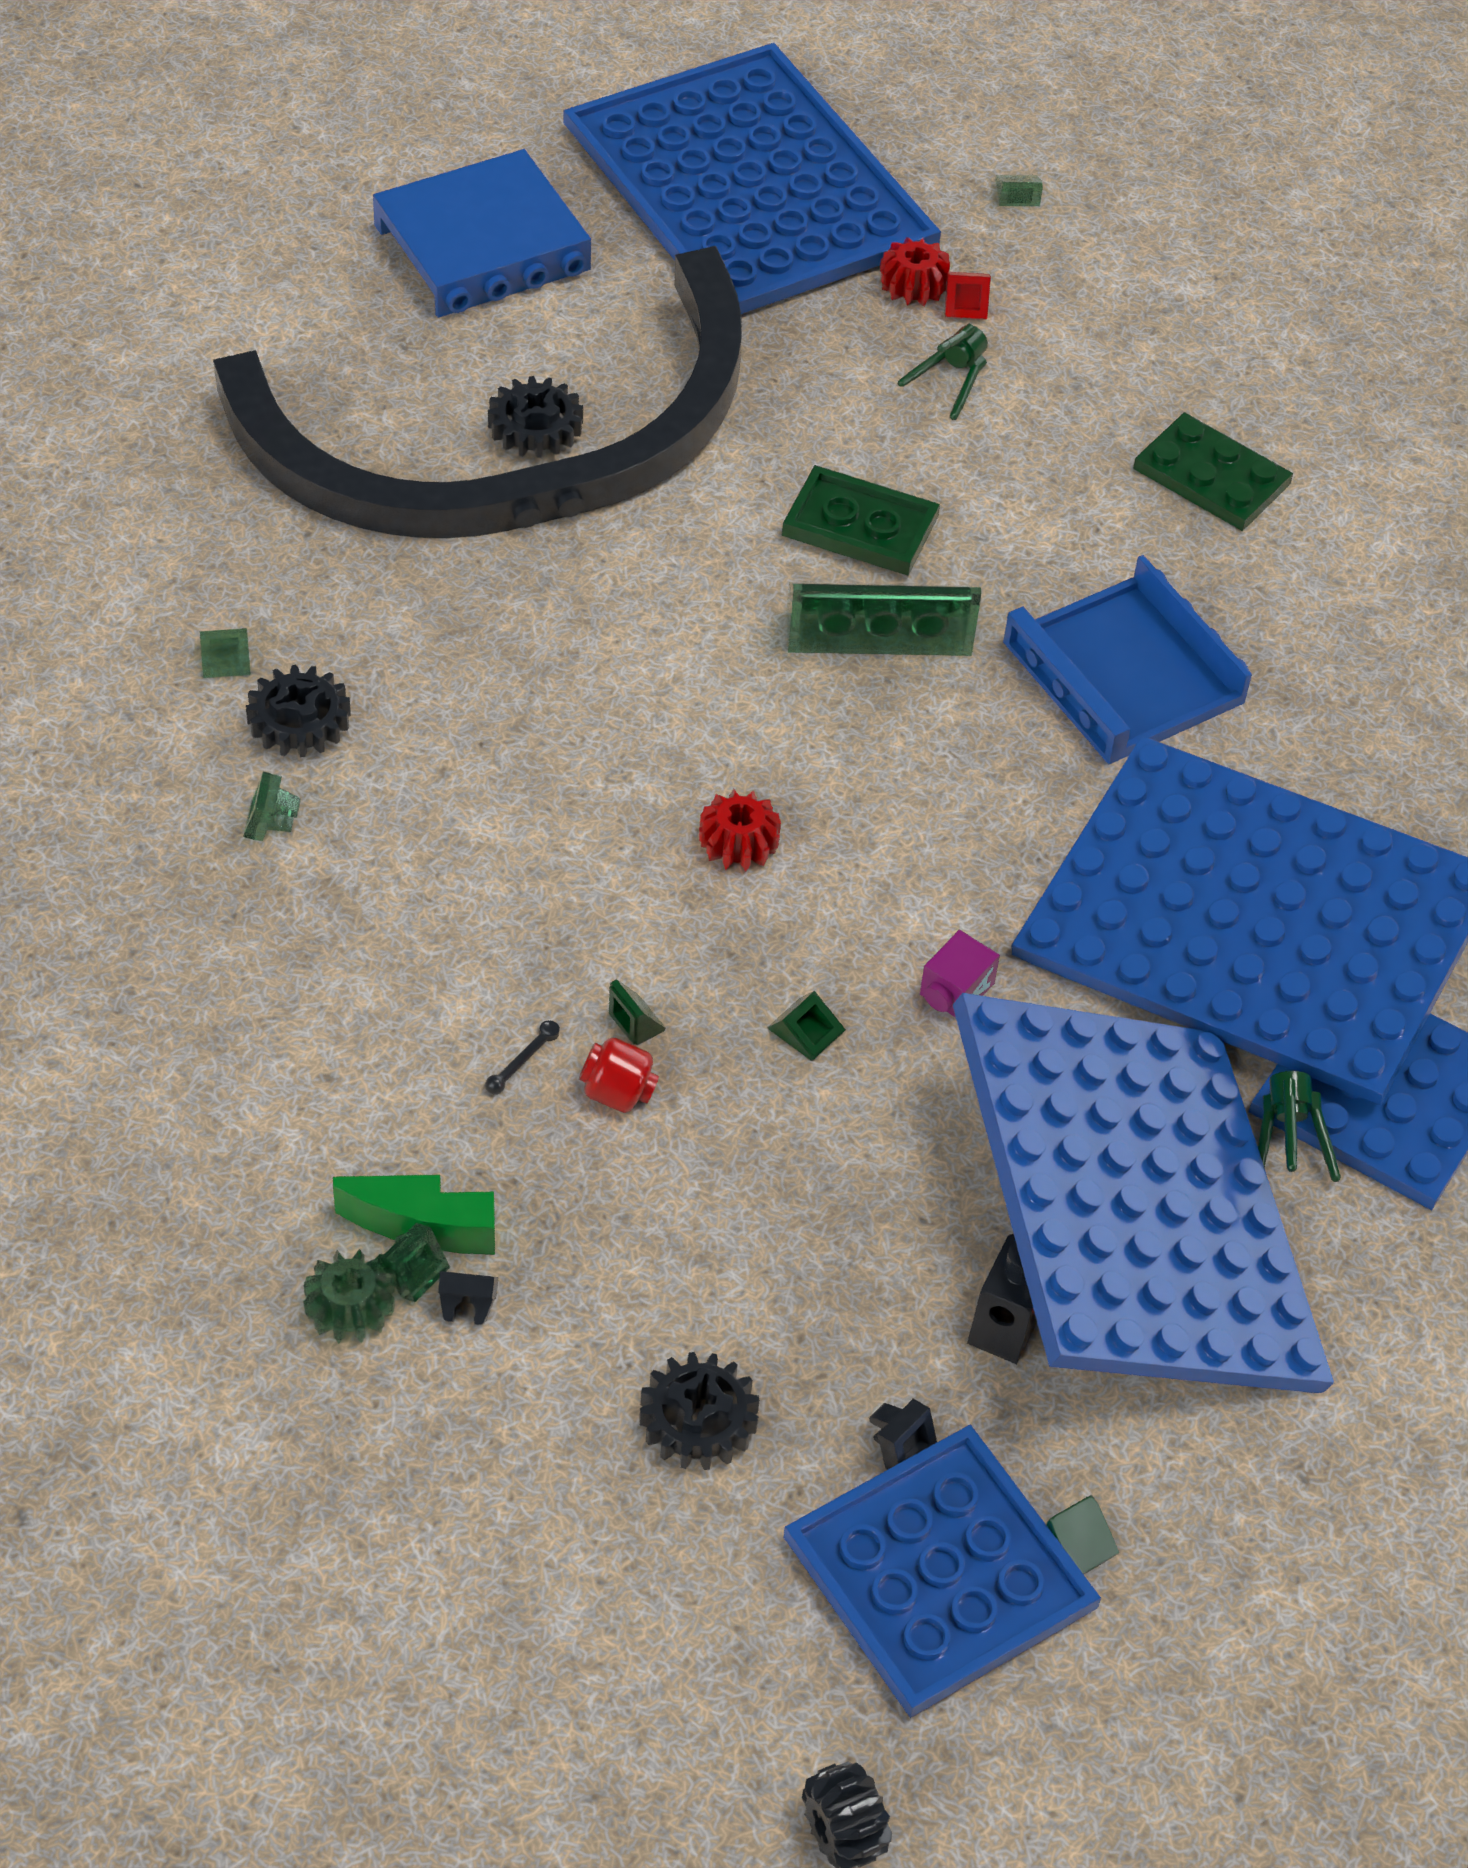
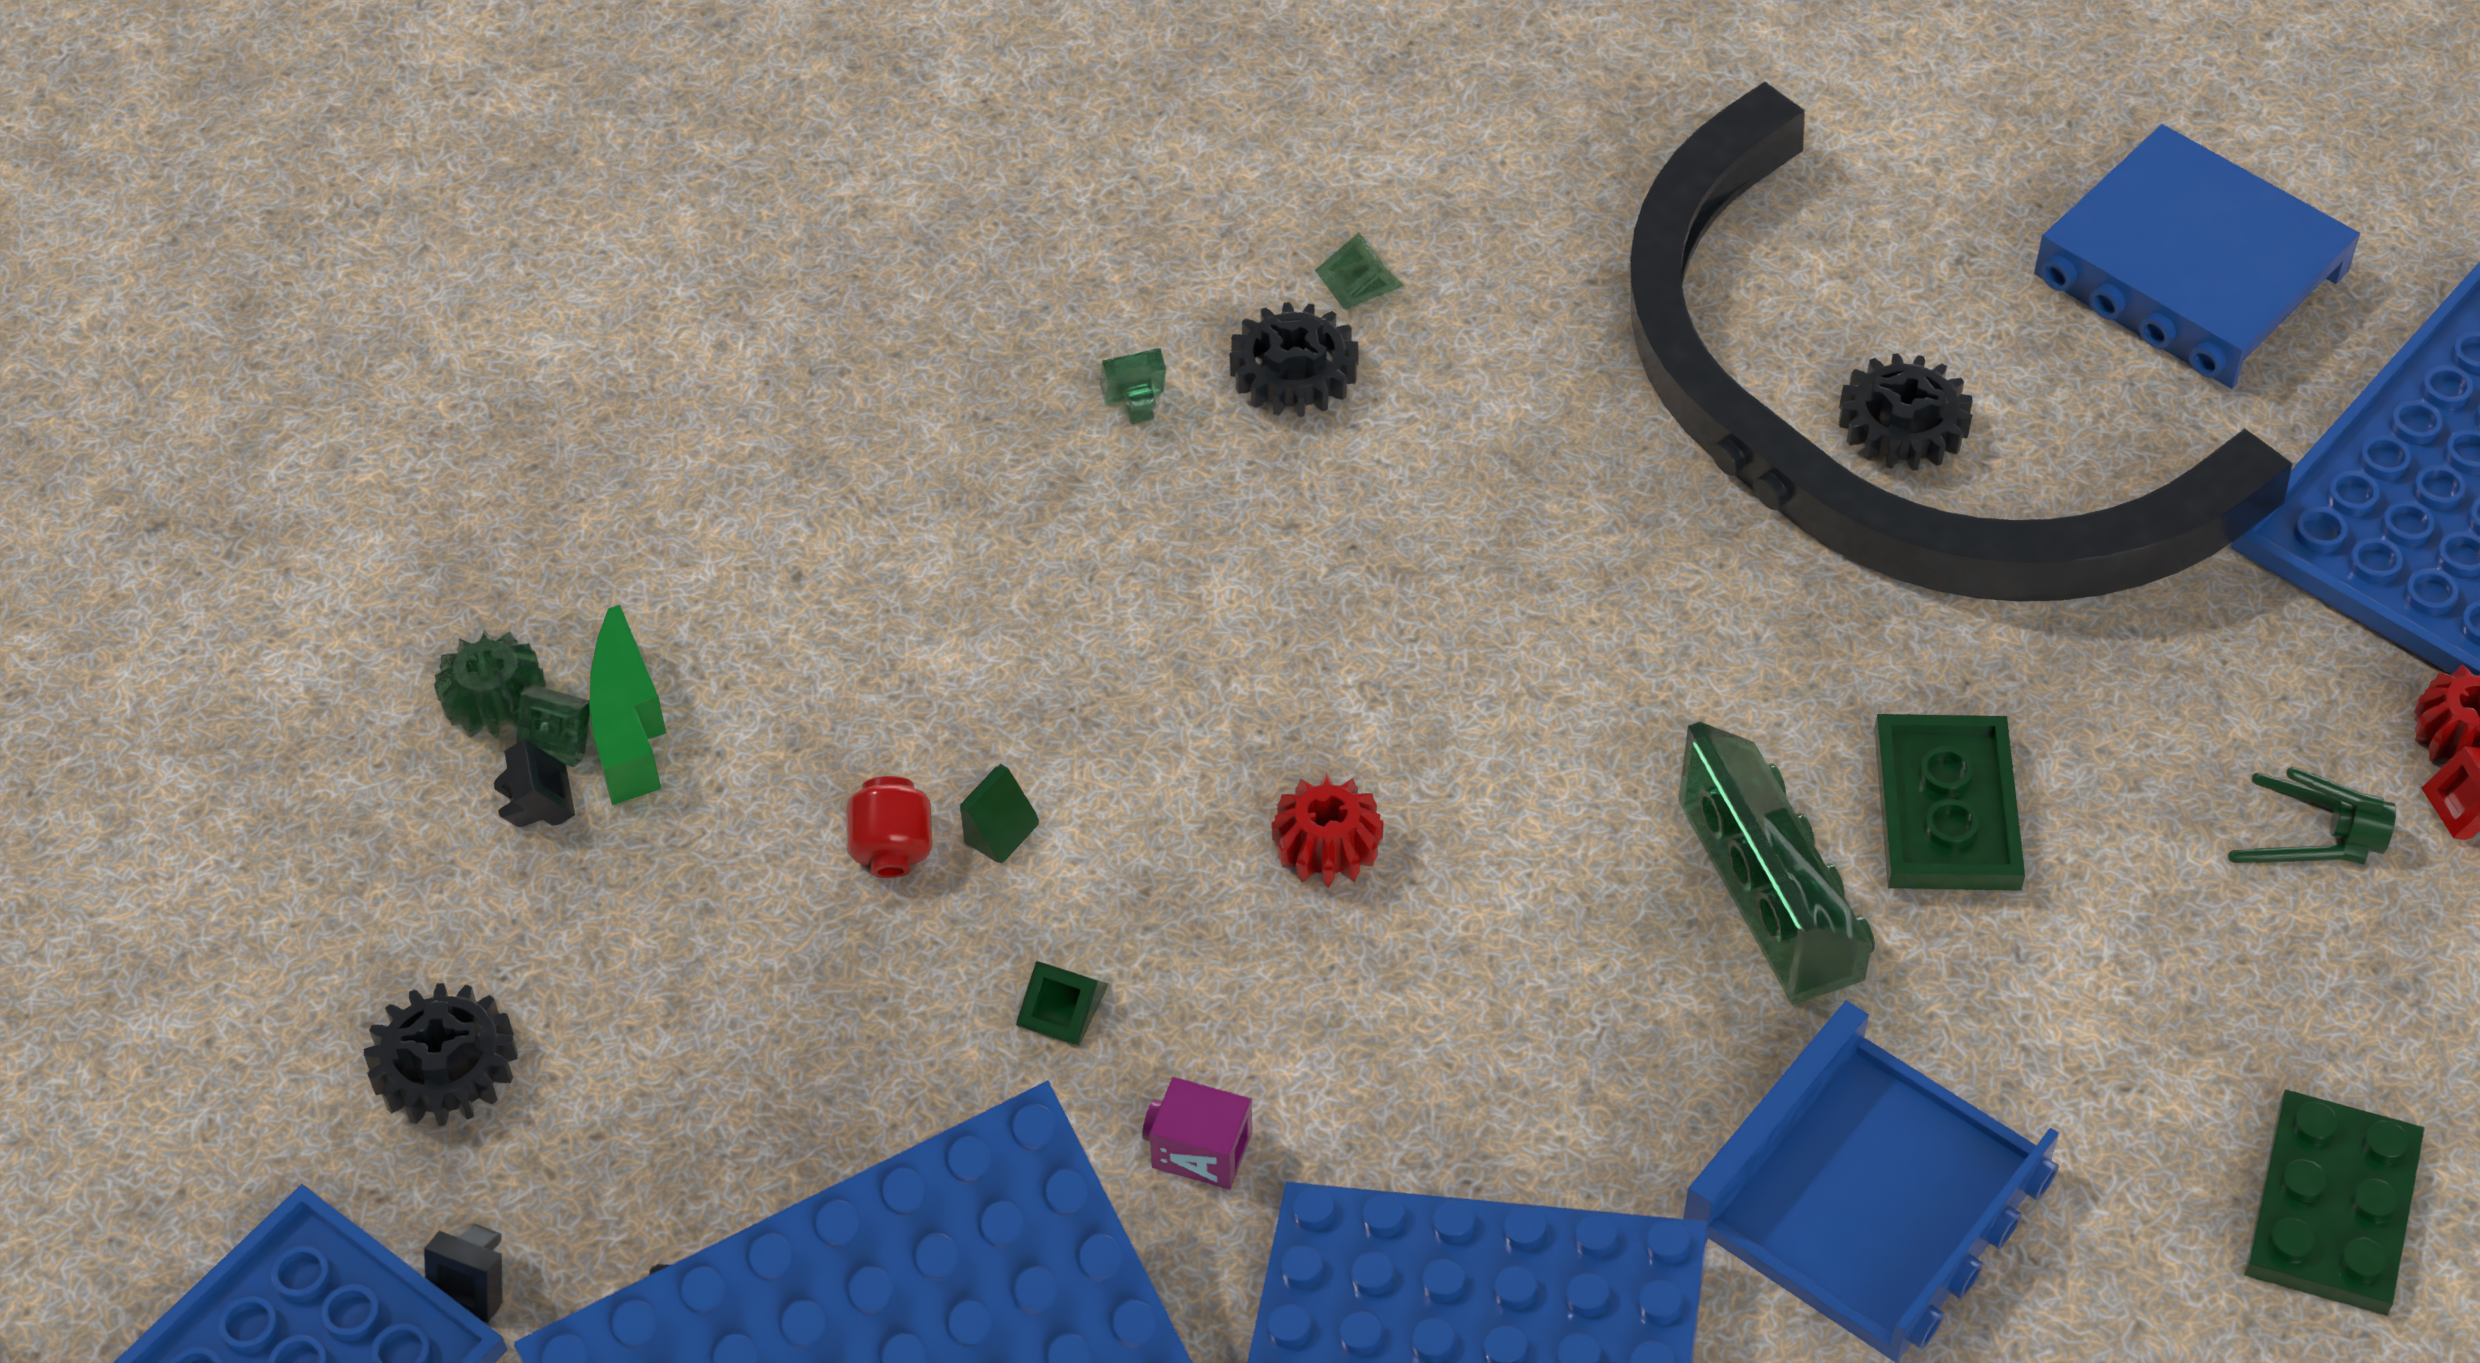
camera: 75 degrees right, 0 degrees up
black hinge [485,1020,560,1095] -> none

